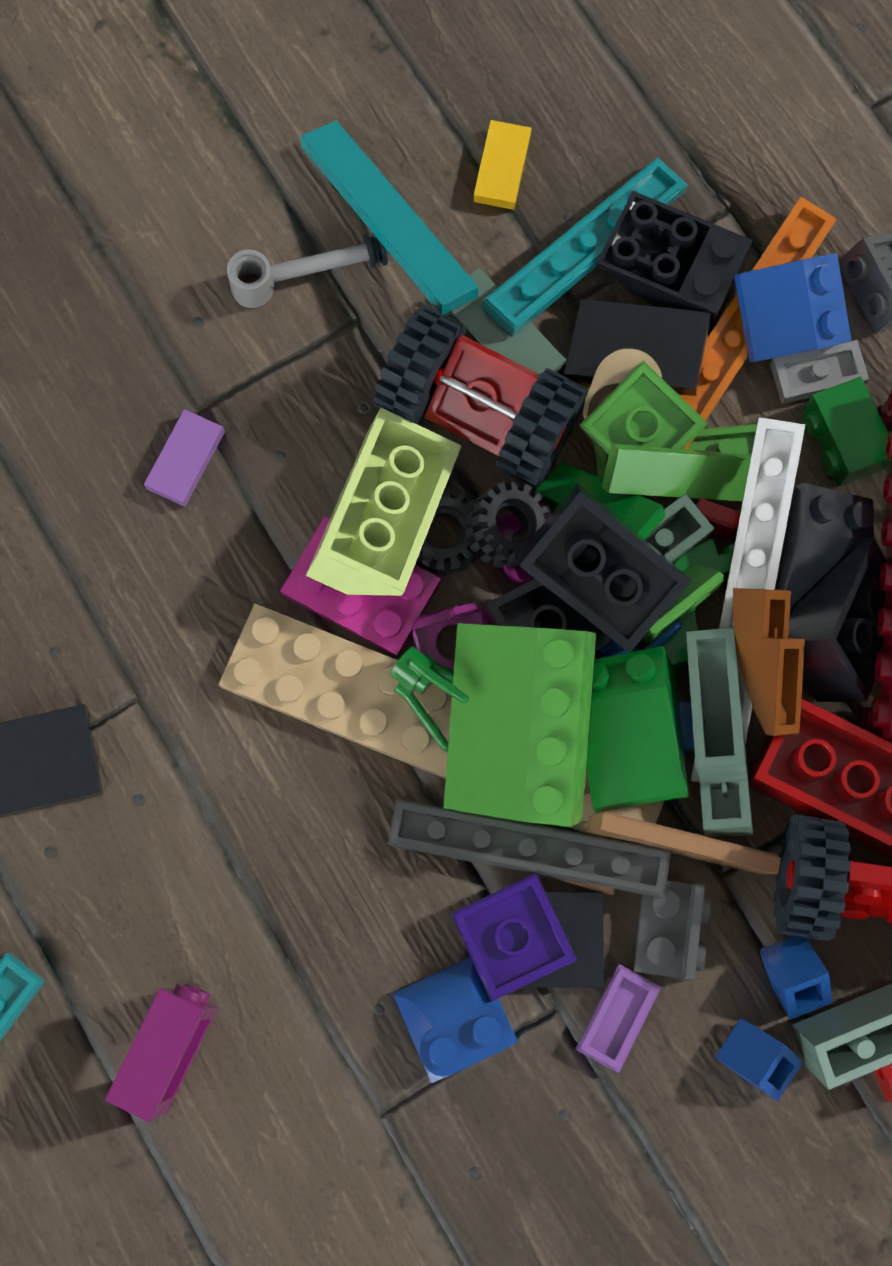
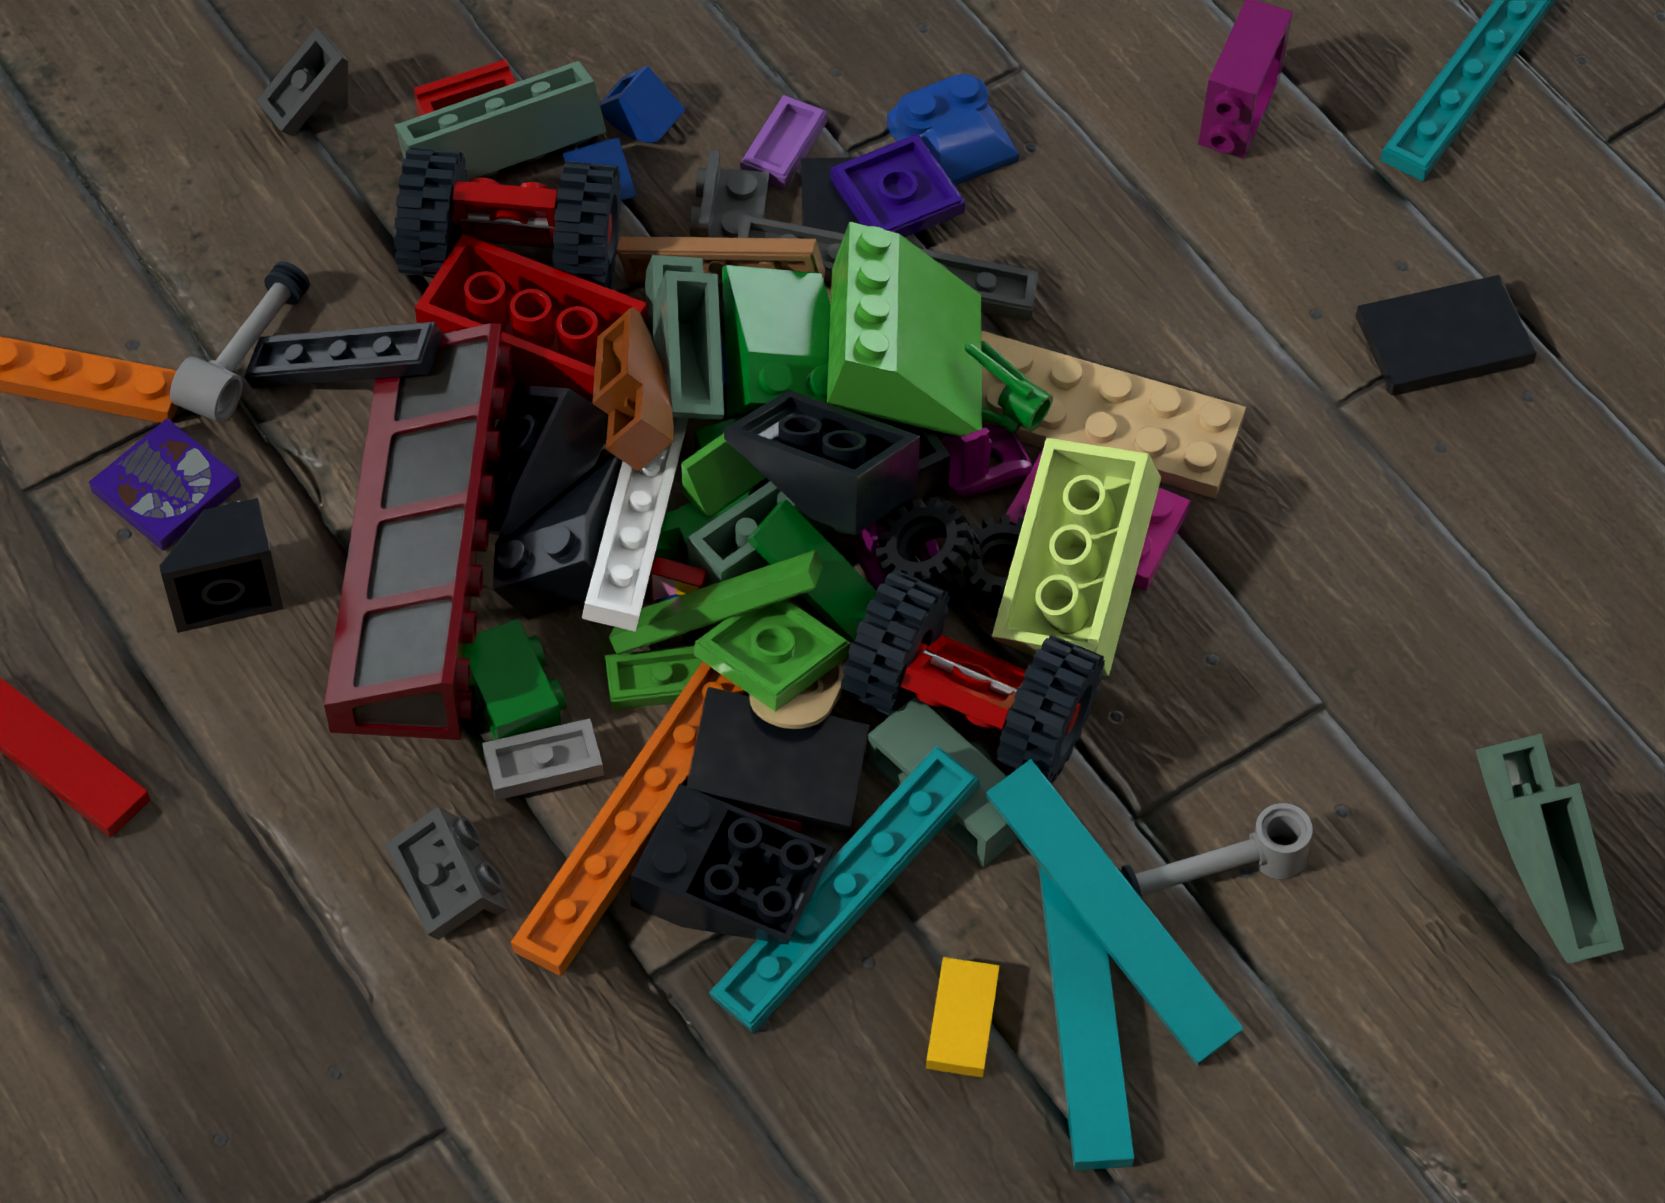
camera: 175 degrees right, 20 degrees down
medium lavender tile [144,409,225,507] -> none
blue slope [734,253,852,363] -> none
none -> teal tile [1038,864,1134,1171]
none -> sand green slope [1475,733,1624,963]

